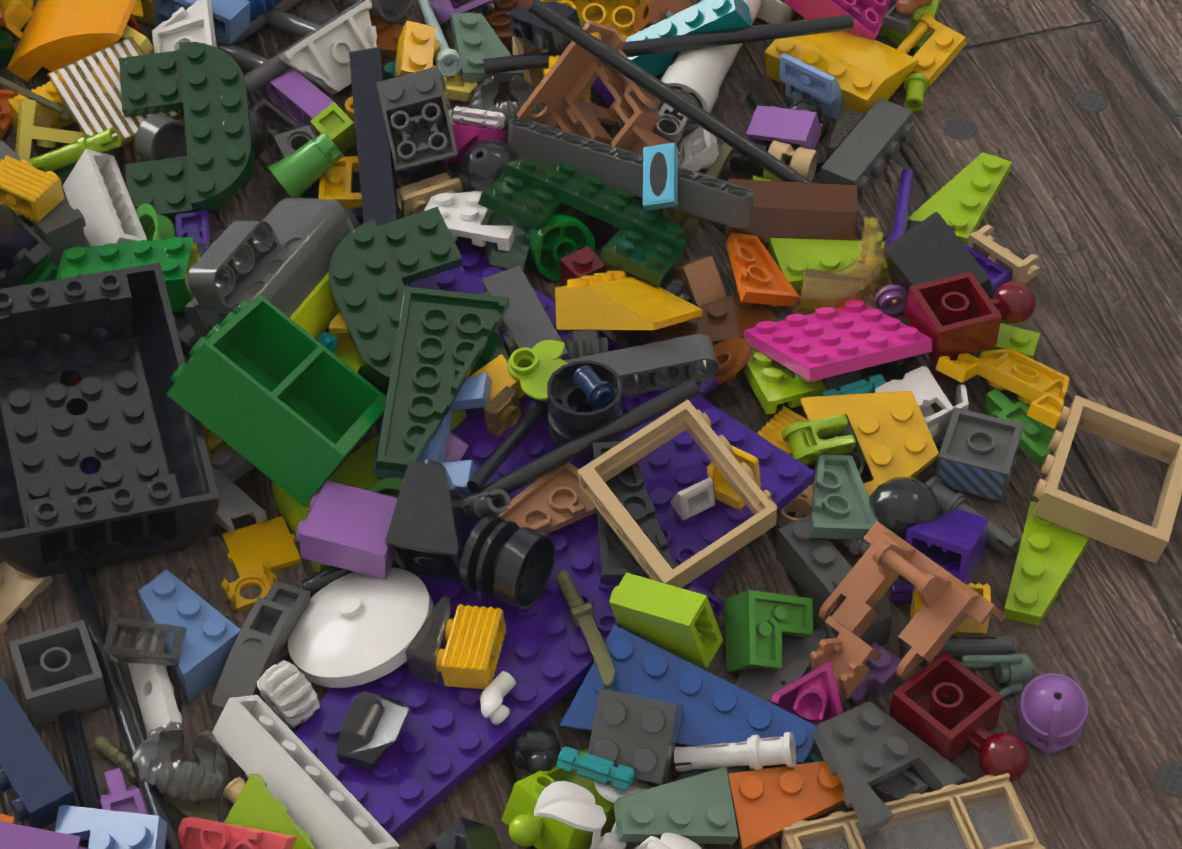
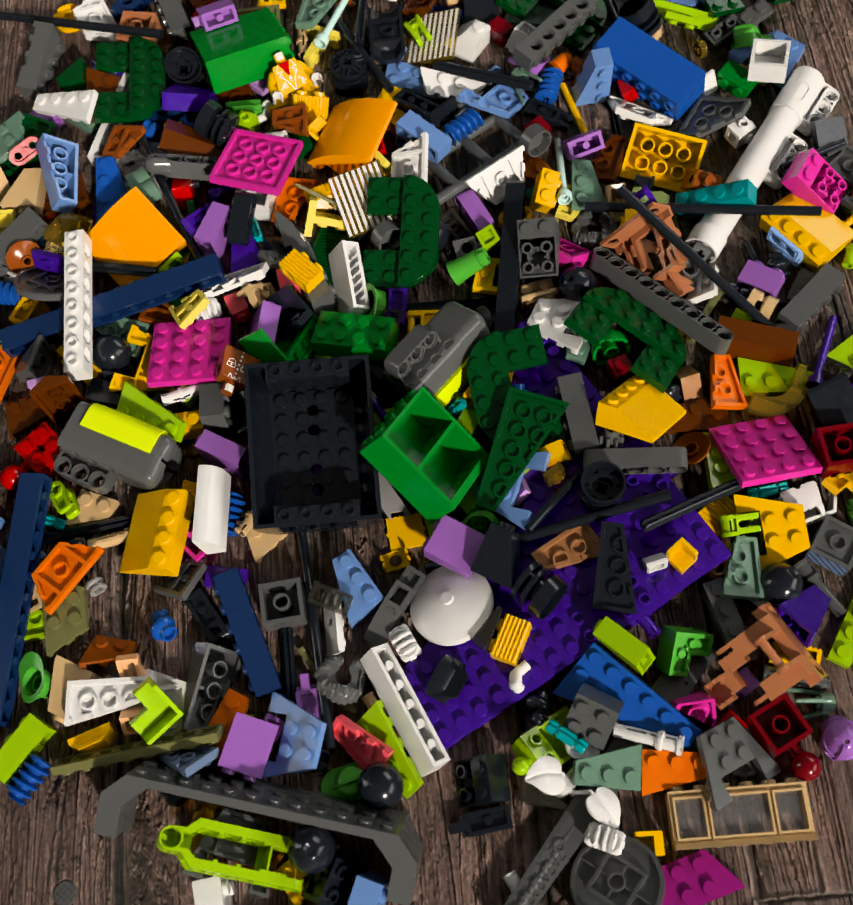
camera: 20 degrees right, 20 degrees up
lime pin [29,127,121,172] -> none
white axle [452,106,506,130] -> none
dark grey pin [463,489,510,524] -> none
lime plate [507,340,568,401] -> none
black slope [508,1,582,55] -> none
olive sword [555,570,616,689] -> none
dark blue pin [573,365,614,408] -> none
tan window [577,399,778,588] -> none
medium azure tile [643,143,678,211] -> none
medium lavender plate [874,285,908,315] -> none
none -> black axle [640,478,745,532]

